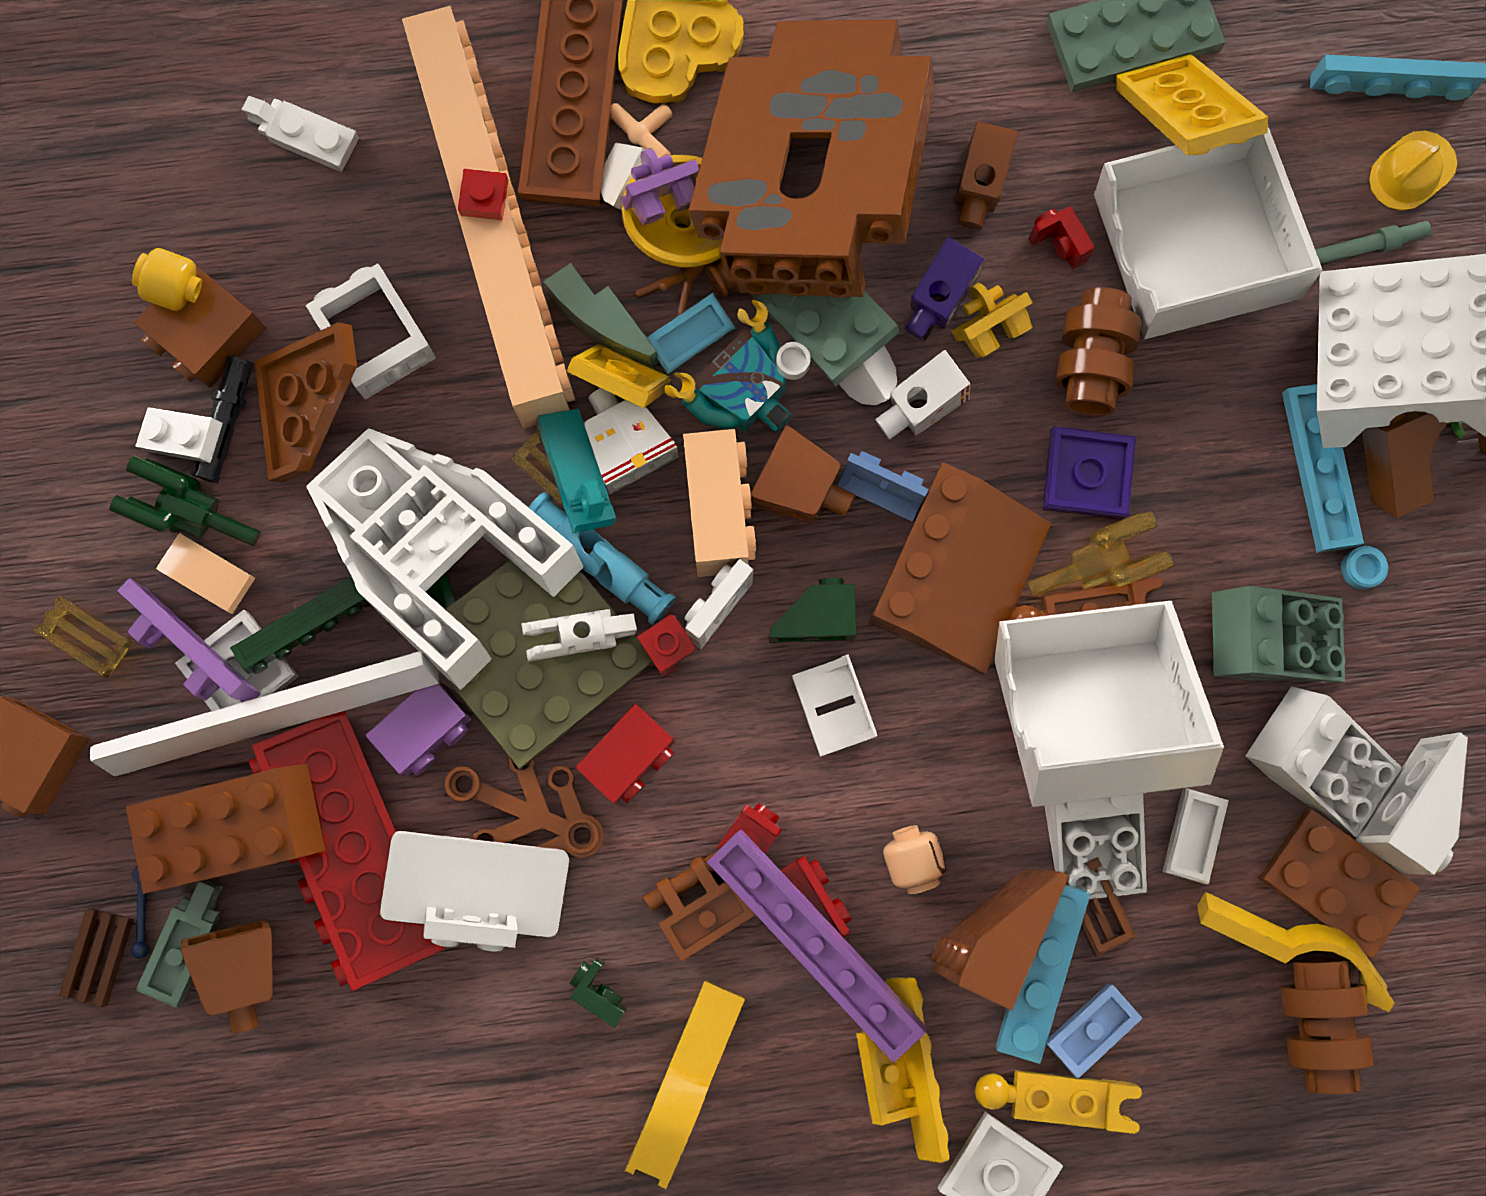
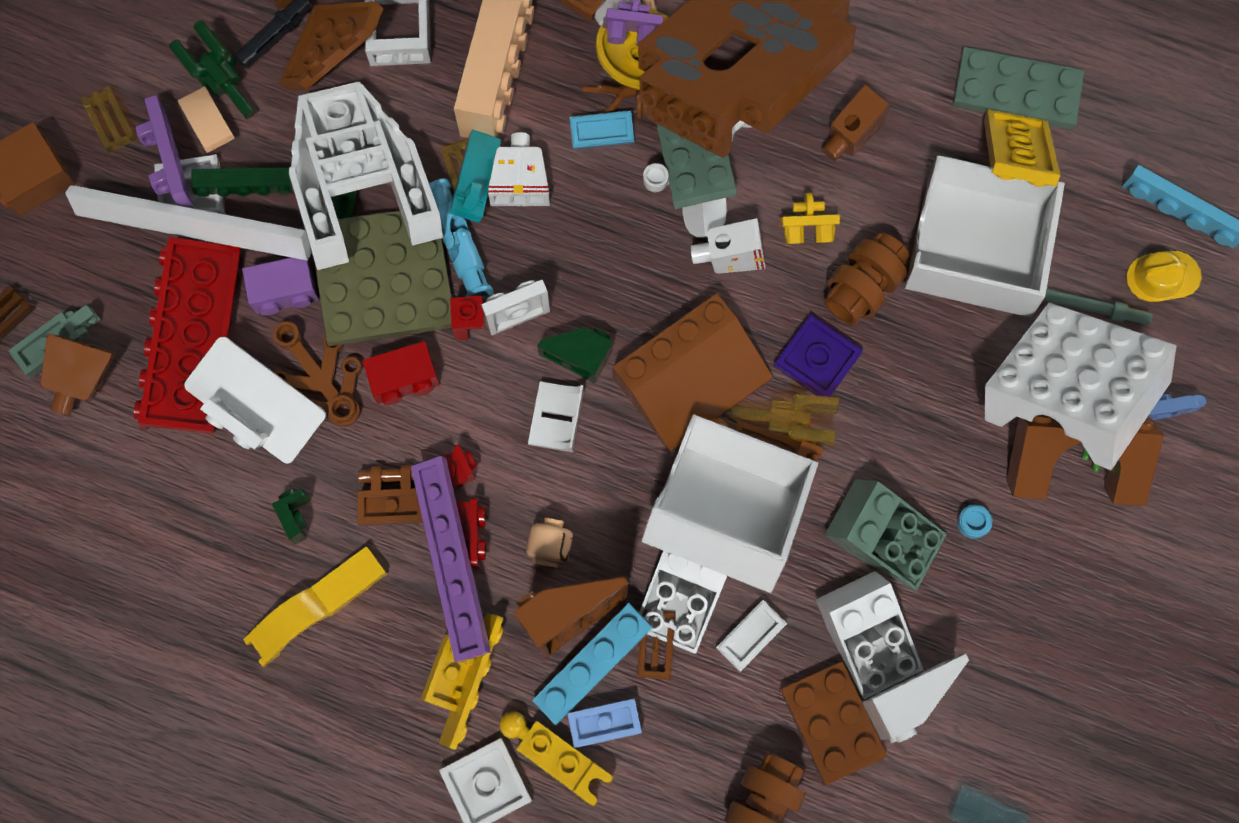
camera: 30 degrees right, 5 degrees down
dark orange brick [126,764,326,894] -> none
dark blue hinge [131,866,150,959] -> none
white plate [135,407,223,463] -> none
white hinge [521,609,637,662] -> none
sand green slope [543,263,658,368] -> none
yellow tile [567,344,671,408] -> none
torso [665,300,792,433] -> none
light nougat brick [683,429,756,577] -> none
dark orange torso [750,425,856,524] -> none
medium blue piece [838,451,929,522] -> none
dark purple torso [904,237,984,342] -> none
red bracket [1028,206,1095,270] -> none
yellow piece [1197,892,1394,1012] -> none
medium azure plate [1282,384,1364,553] -> none

